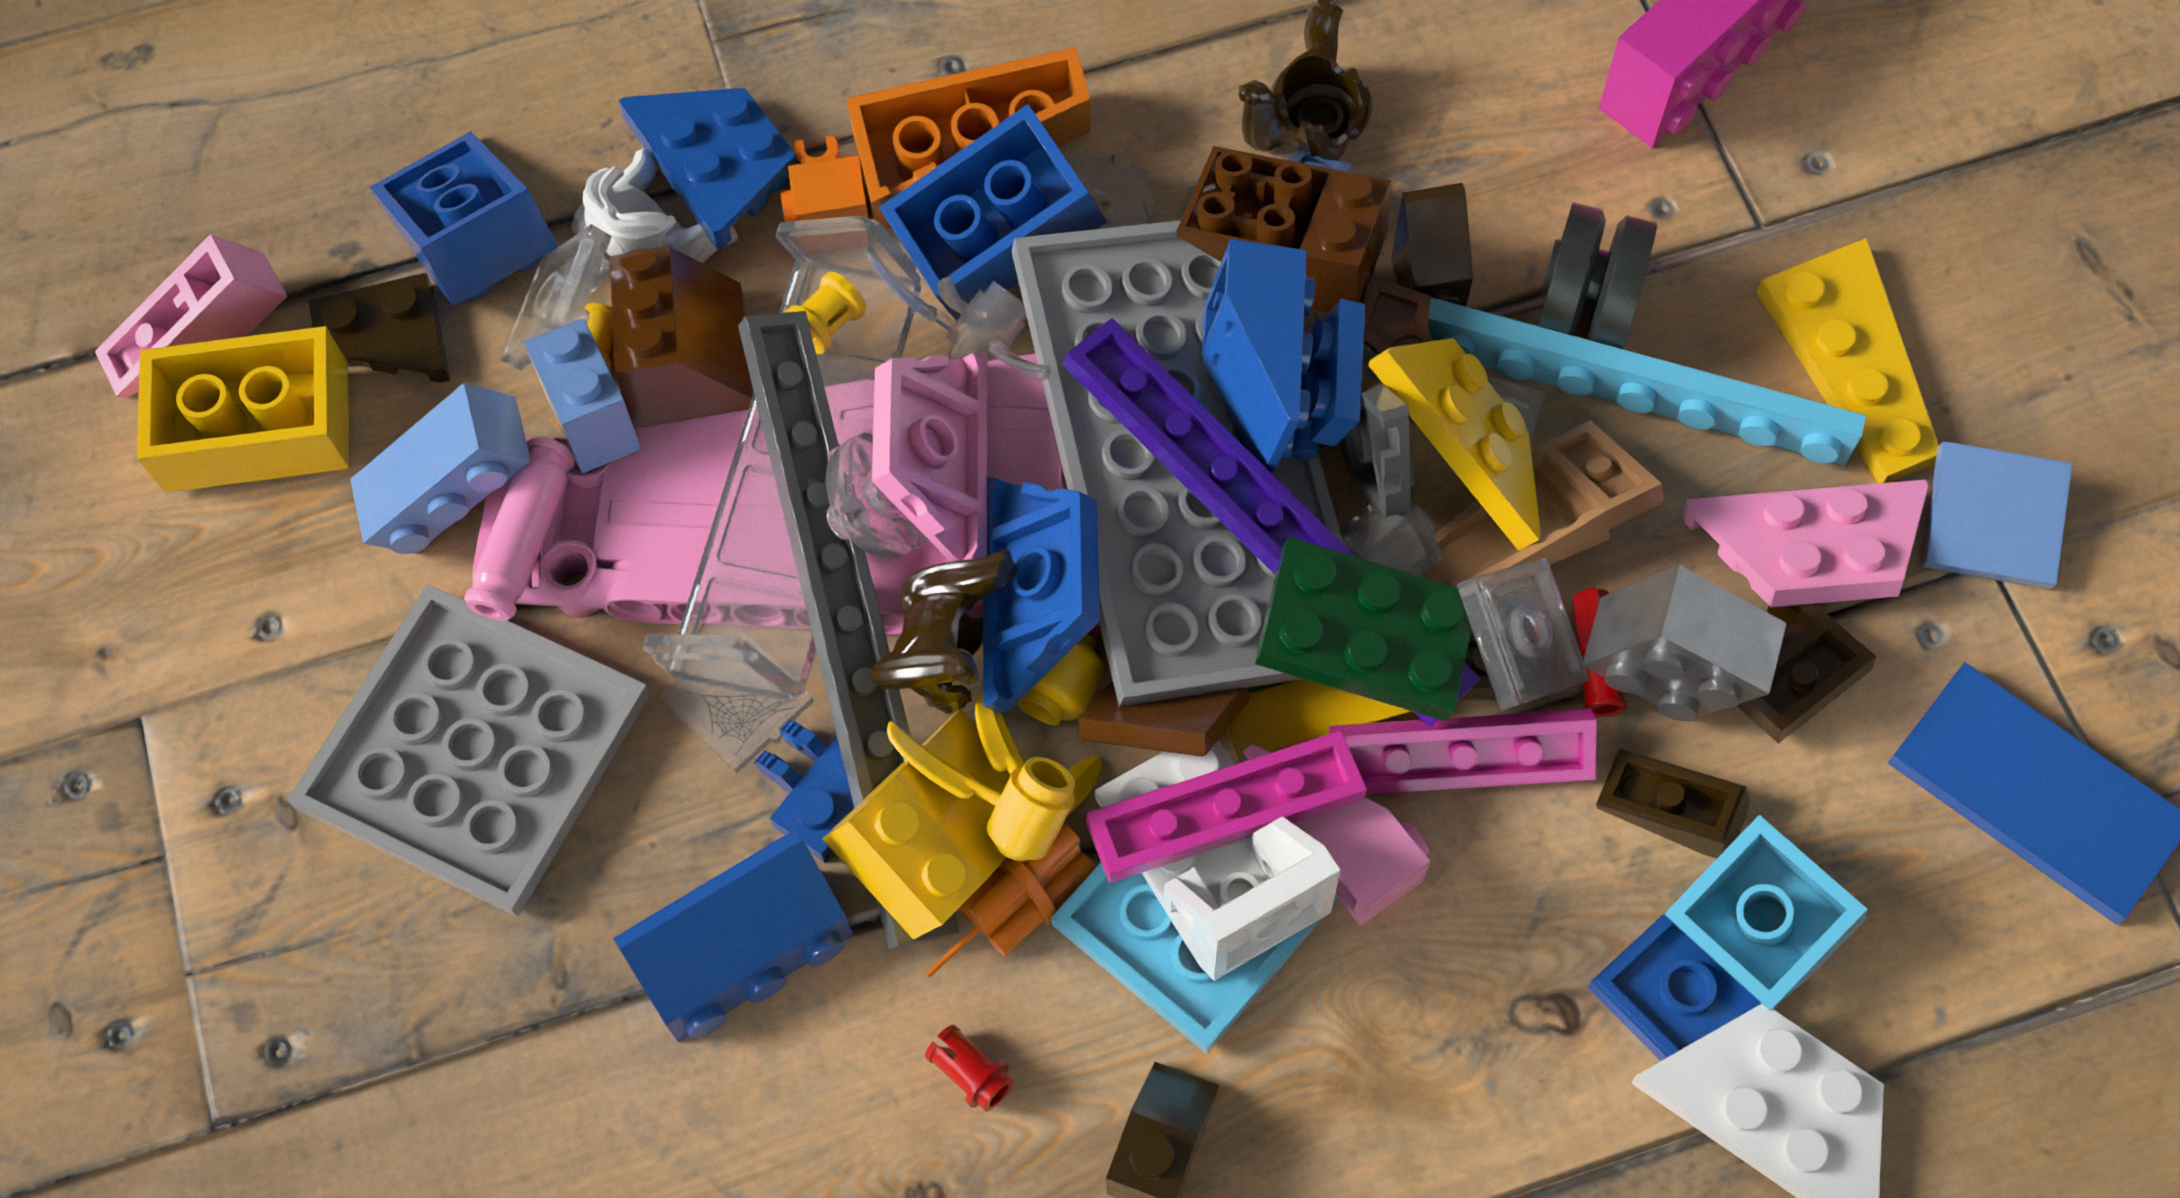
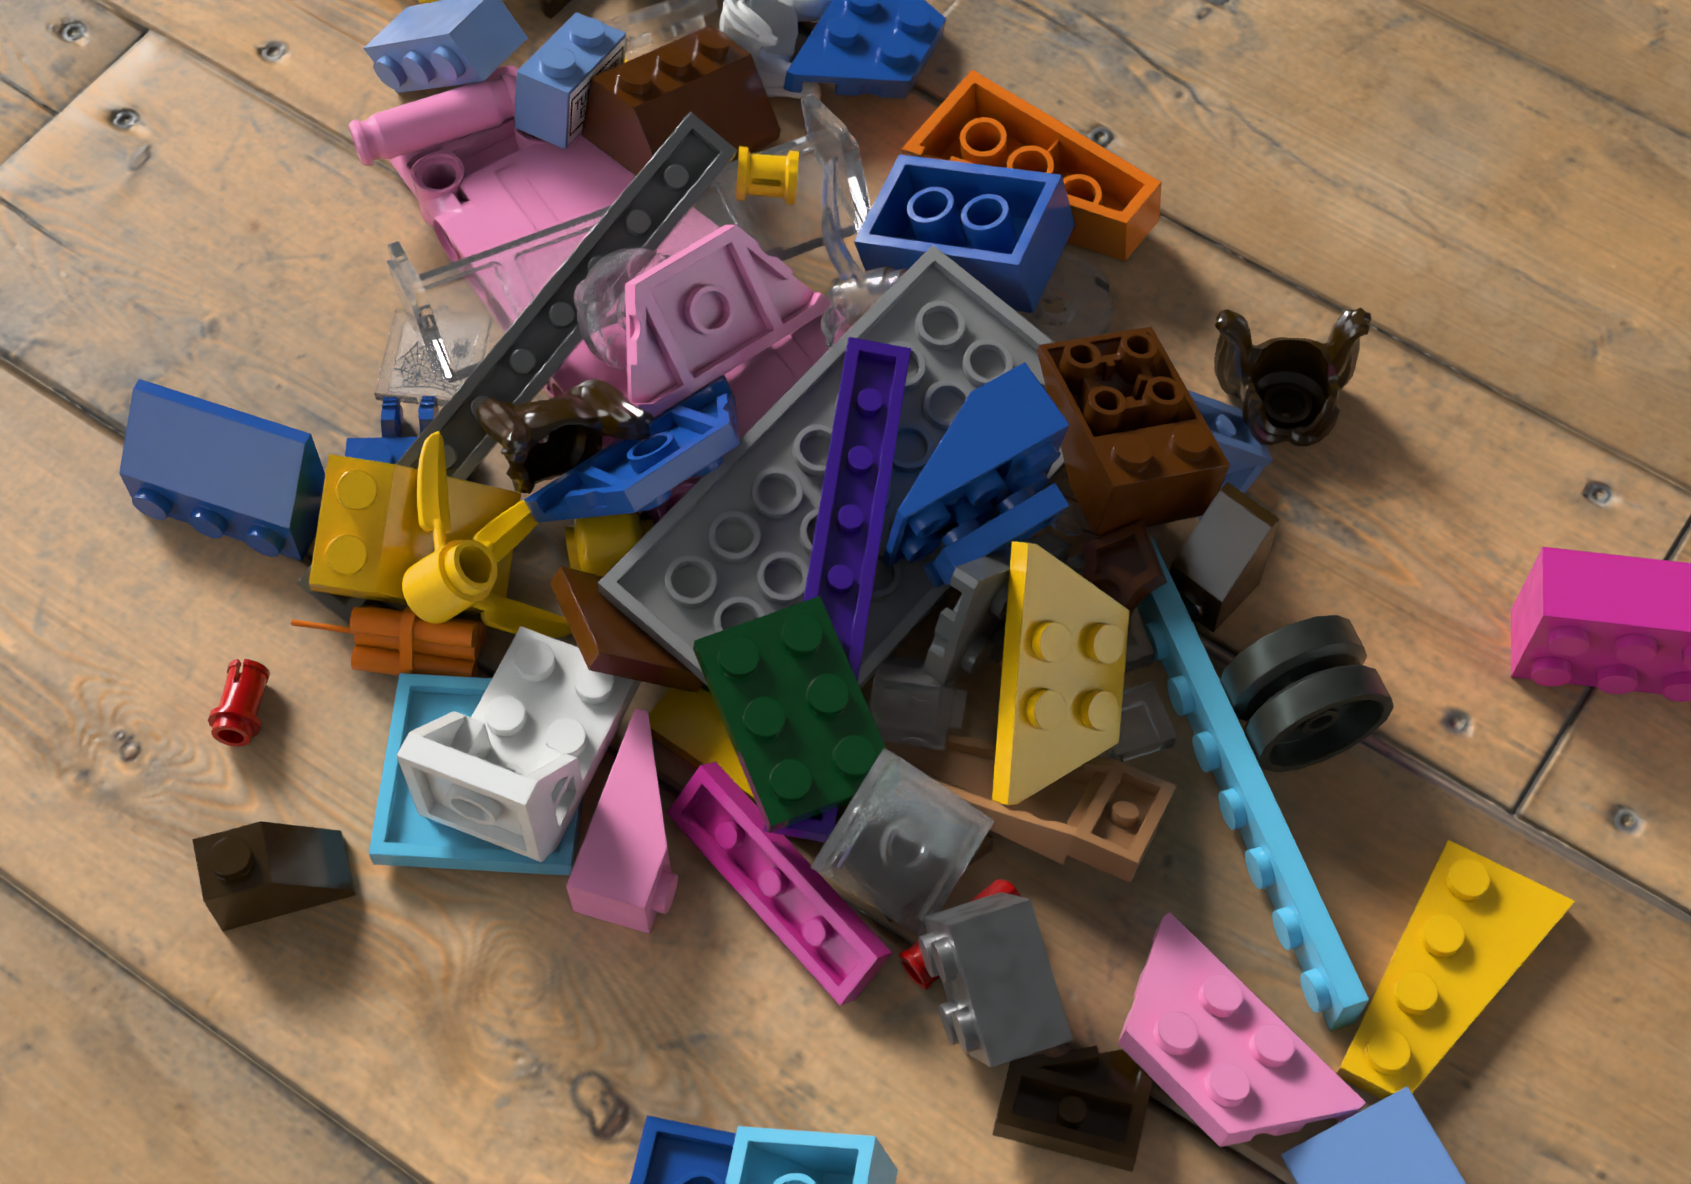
camera: 50 degrees right, 5 degrees down
light grey plate [287,584,651,917] -> none
orange brick [780,135,872,248] -> none
dark pink plate [1086,730,1367,884] -> none
dark brown slope [1596,748,1749,859] -> none

